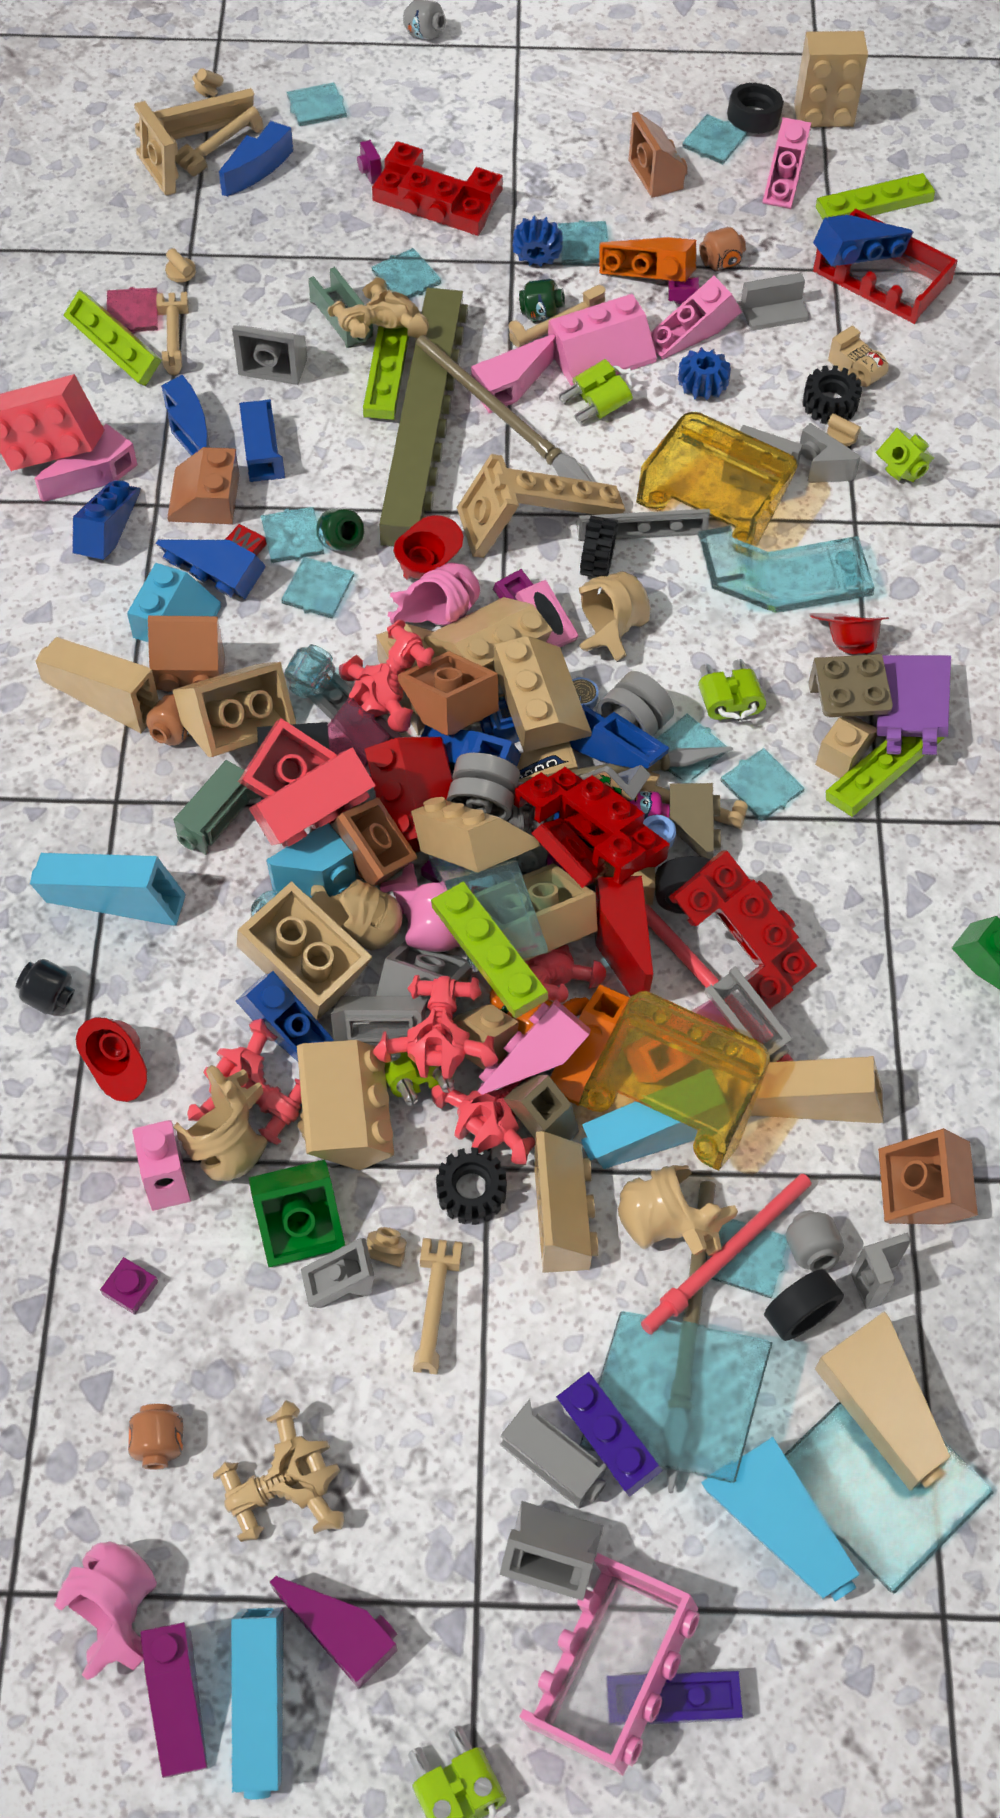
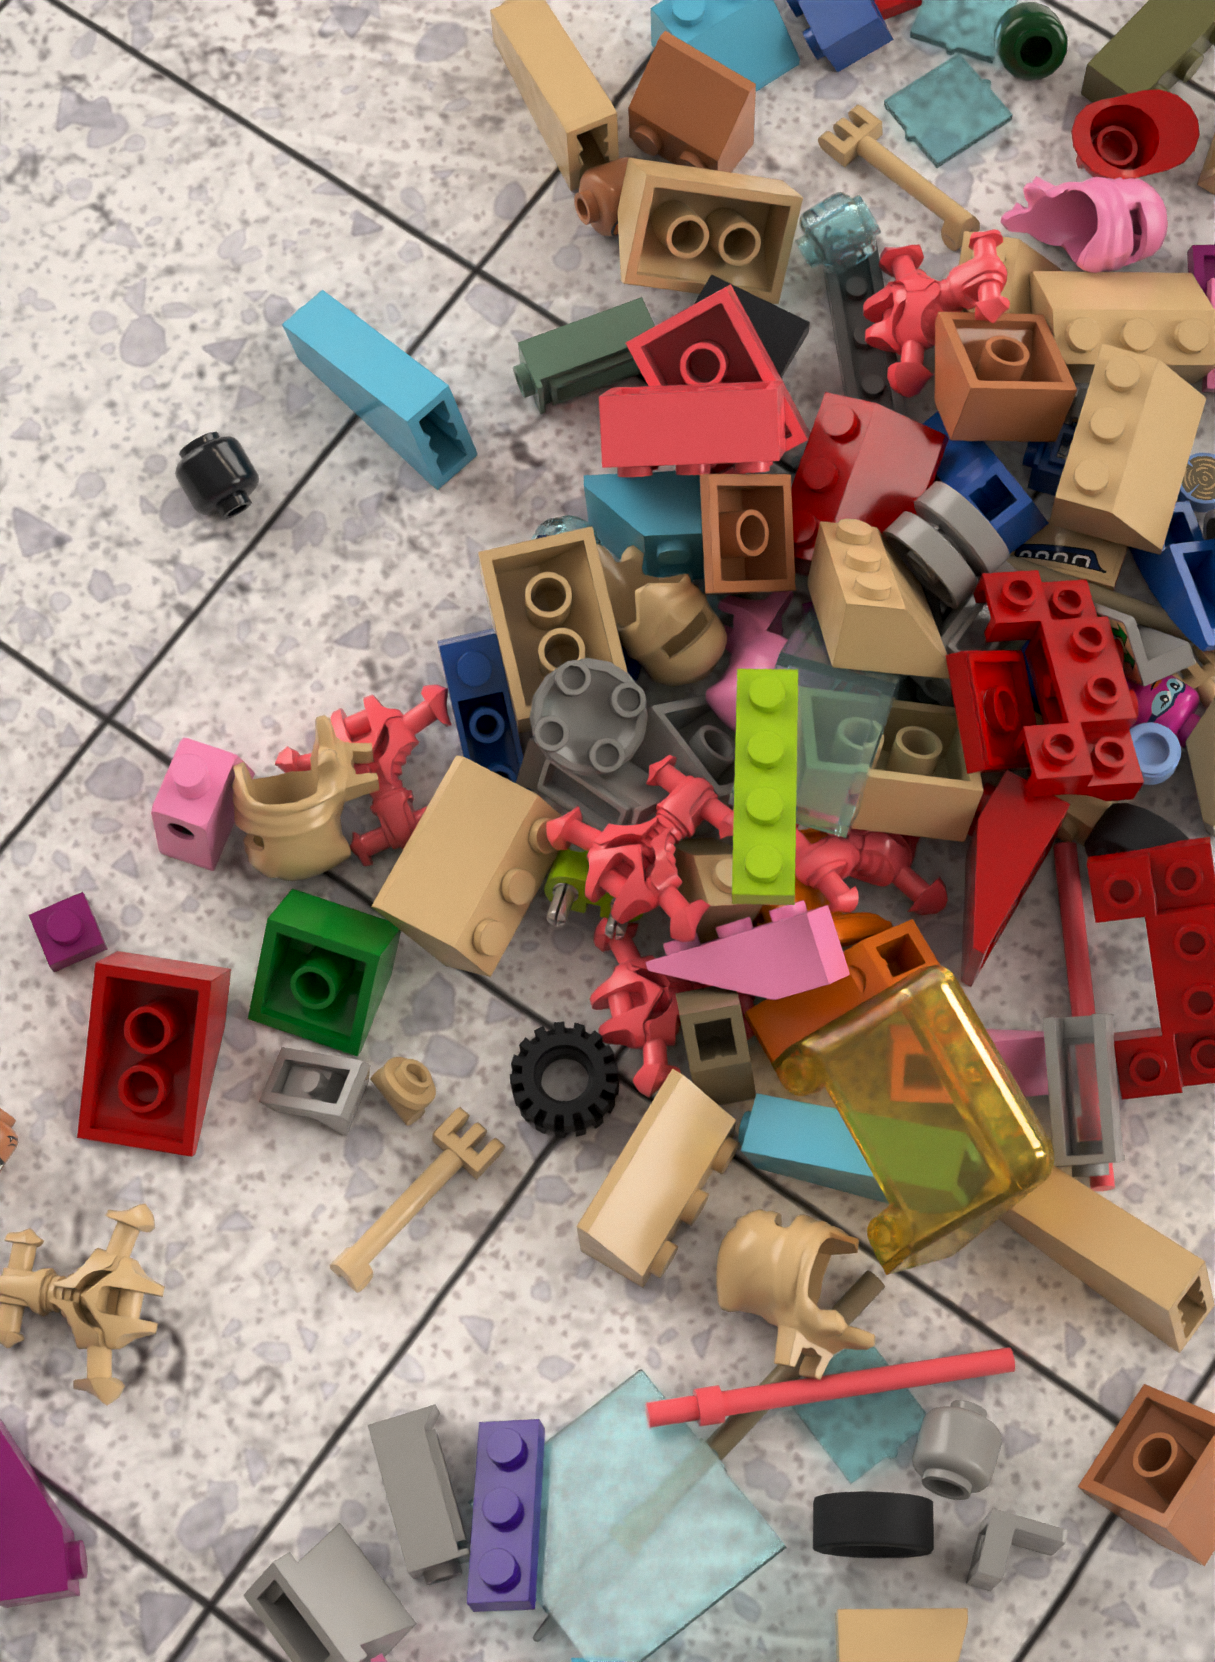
camera: 40 degrees right, 10 degrees up
red piece [76,1017,147,1102] -> none
clear pink piece [328,697,390,768] -> none
none -> red slope [77,951,231,1157]
none -> light grey dish [529,658,648,777]
none -> tan hinge [818,105,980,251]

